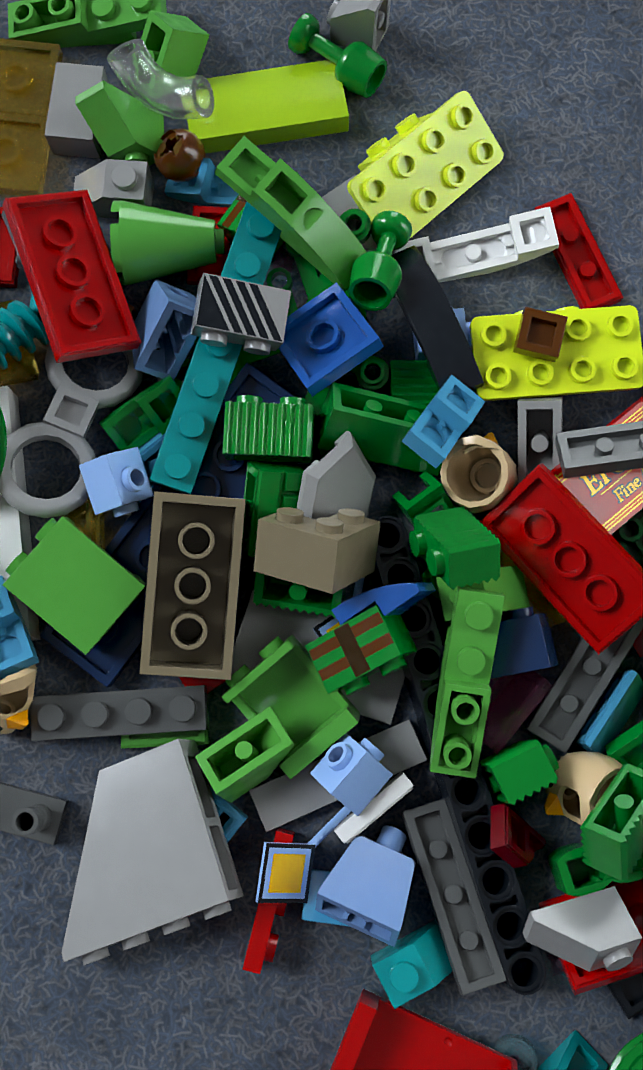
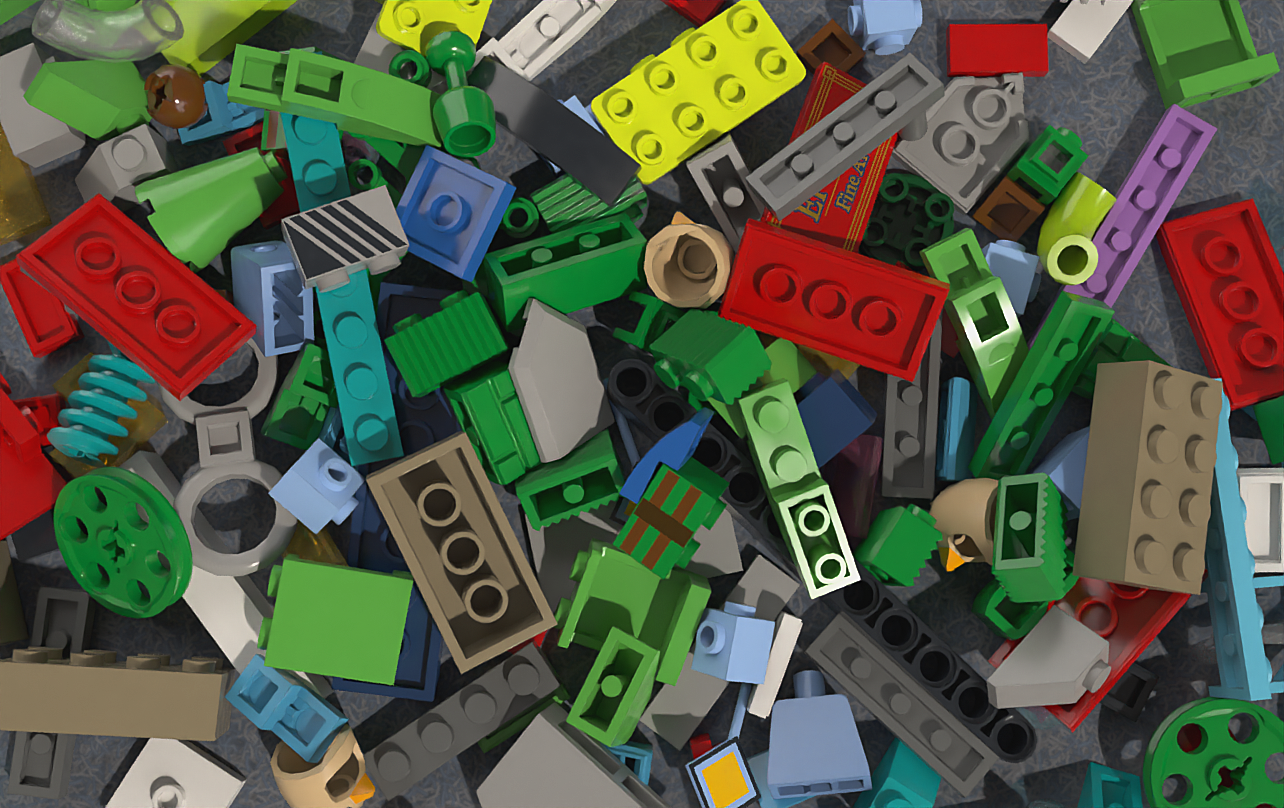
camera: 30 degrees left, 5 degrees up
dark tan brick [254,507,380,594] -> none
dark azure slope [402,375,485,468] -> none
dark red tile [490,803,546,868] -> none
reddish brown tile [513,307,568,362] -> none

